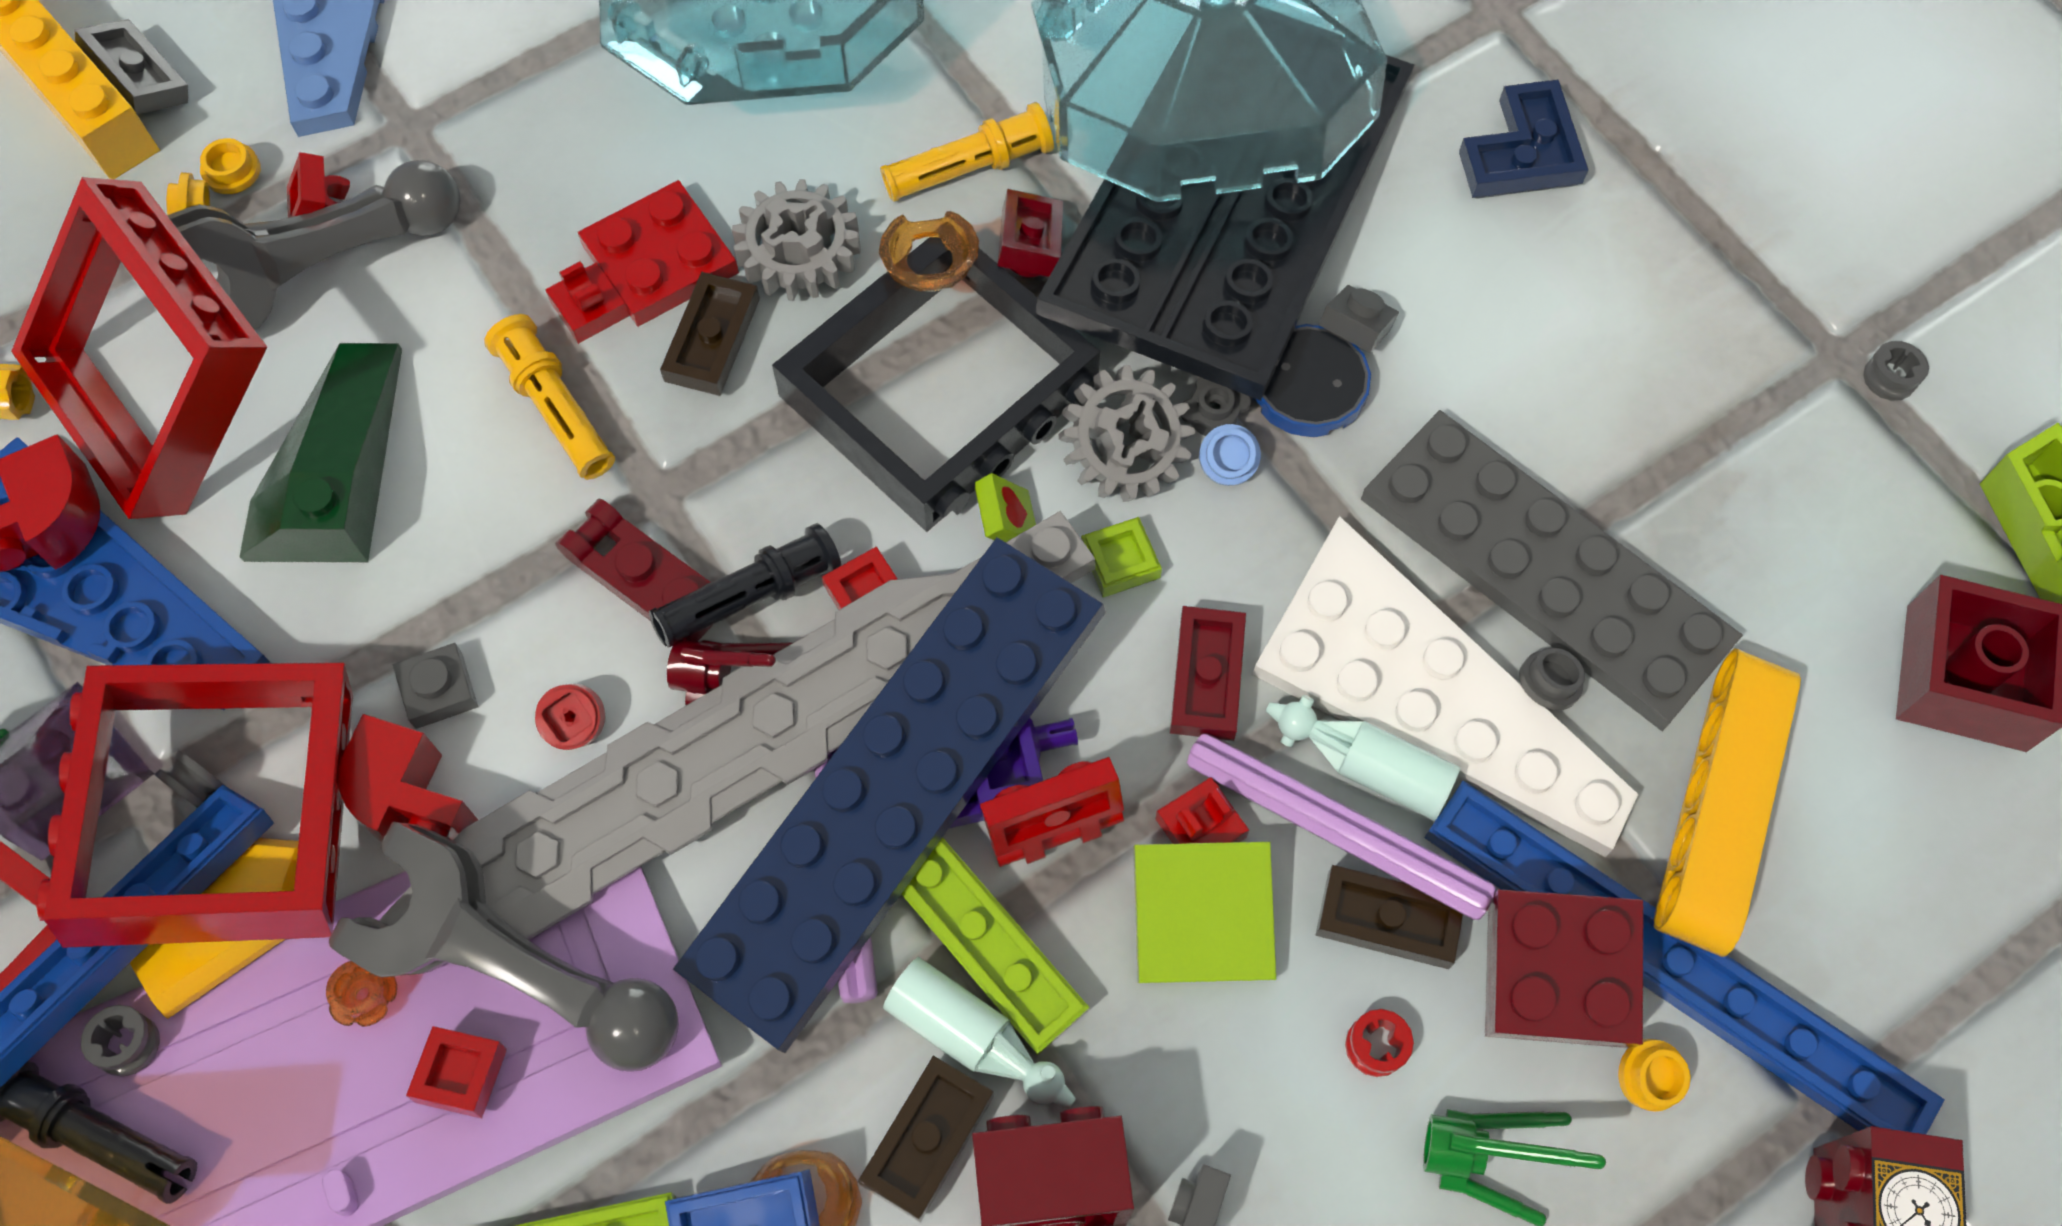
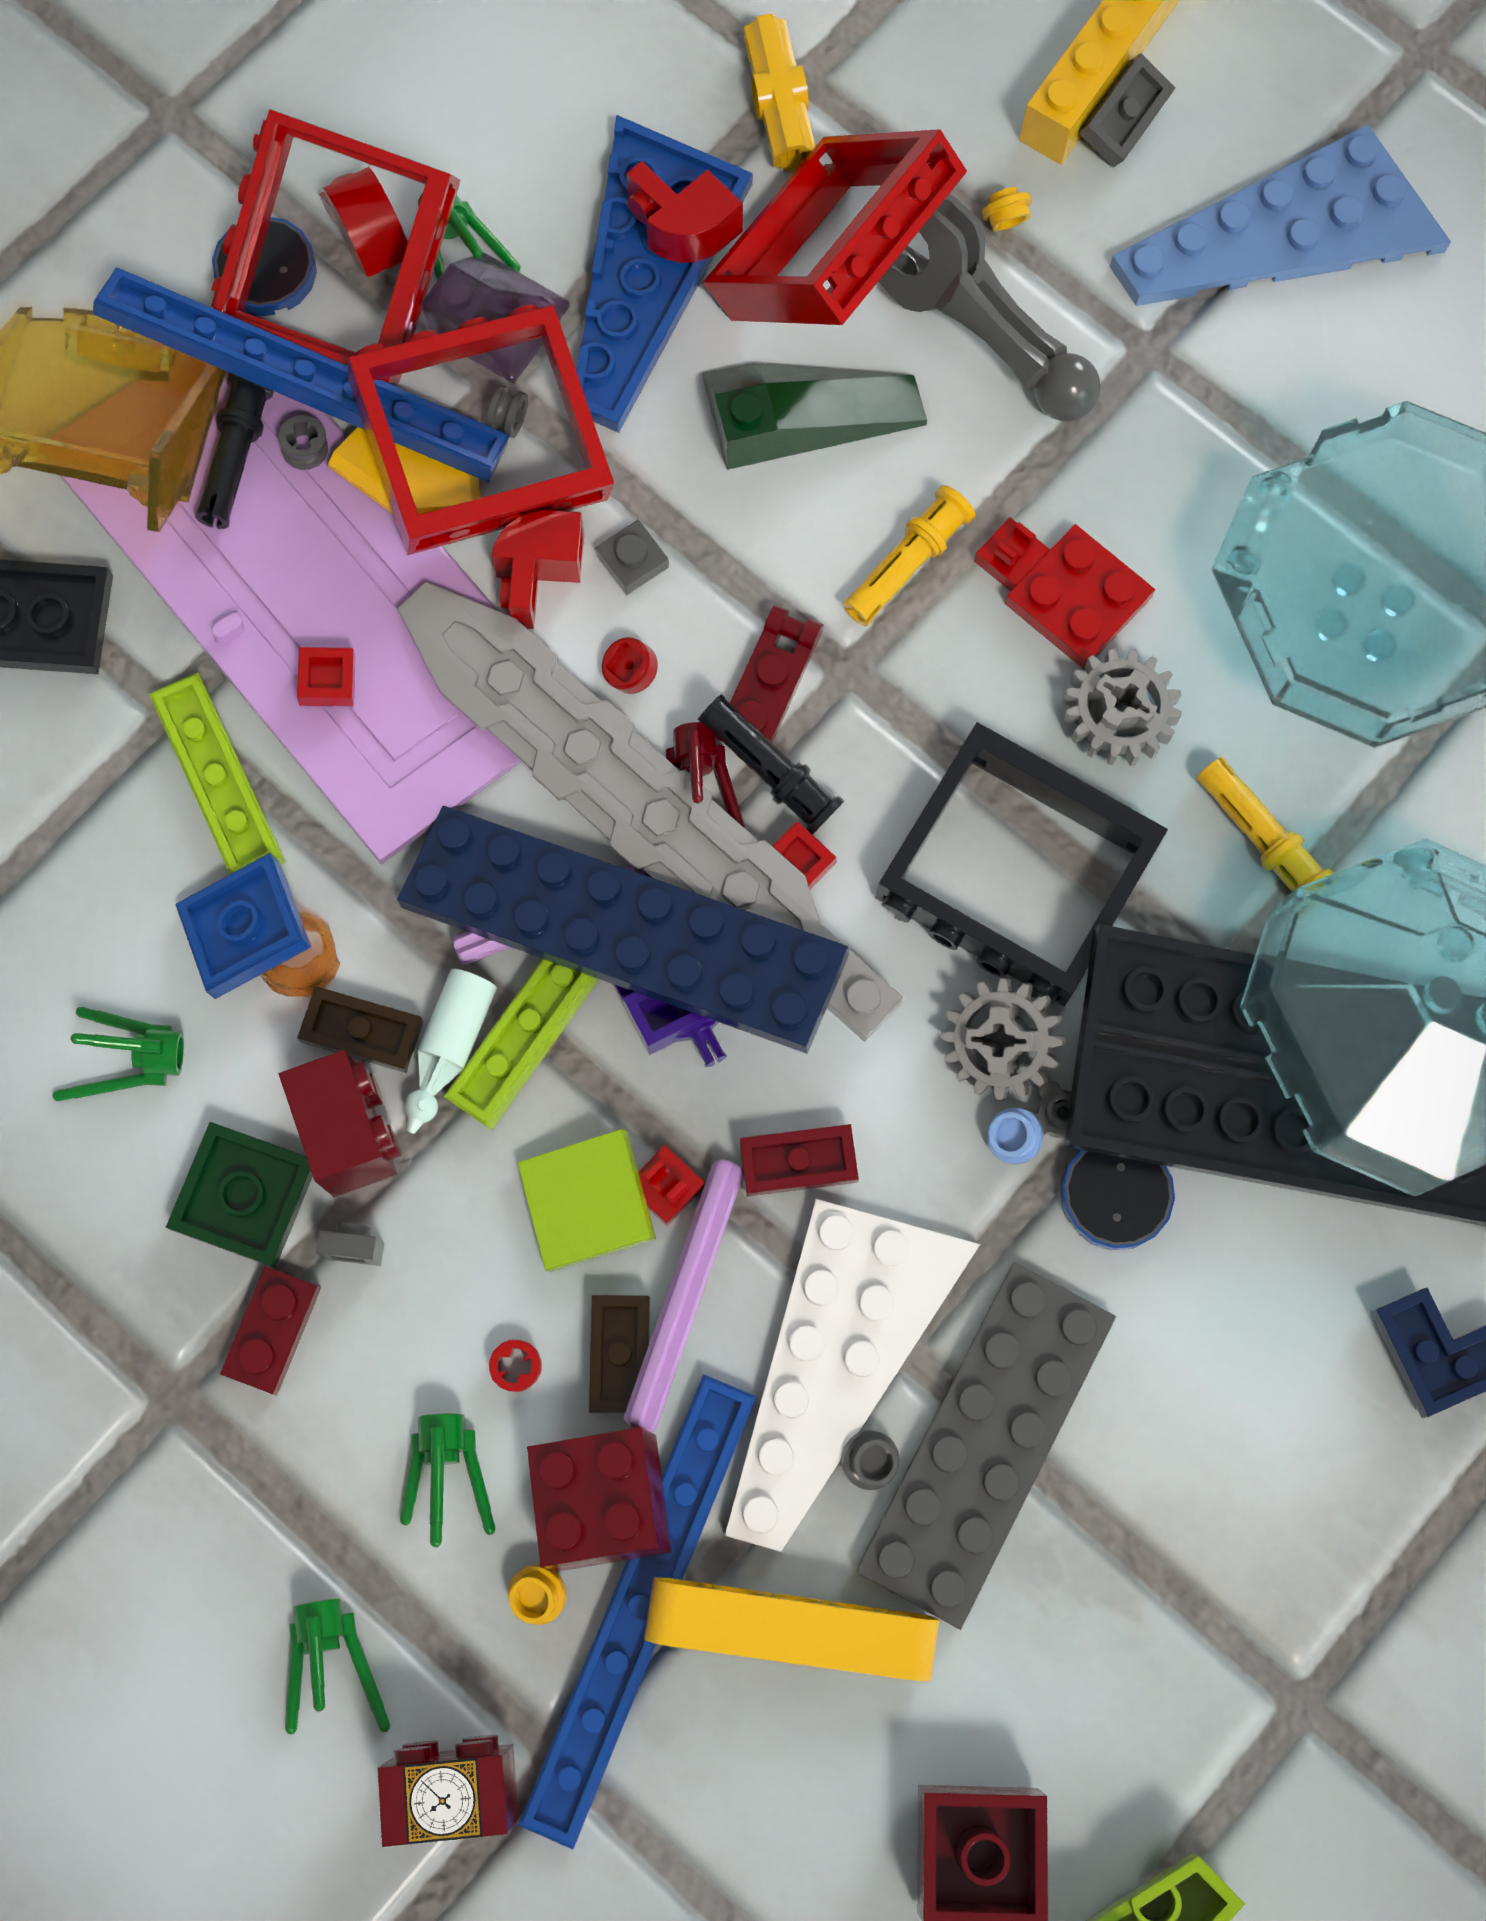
camera: 75 degrees right, 10 degrees up
yellow plate [200,138,261,194] -> none
red tile [287,152,350,218] -> none
clear orange plate [326,961,398,1027] -> none
dark grey piece [329,822,679,1072] -> none
dark brown plate [660,272,760,396] -> none
clear orange piece [878,211,979,292] -> none
lime tile [975,473,1036,542] -> none
red plate [980,757,1124,867] -> none
dark red plate [997,189,1063,277] -> none
lime tile [1081,517,1162,598] -> none
light aqua wheel [1266,695,1461,821] -> none
dark grey plate [1318,285,1399,353] -> none
dark grey bush [1863,341,1929,401] -> none

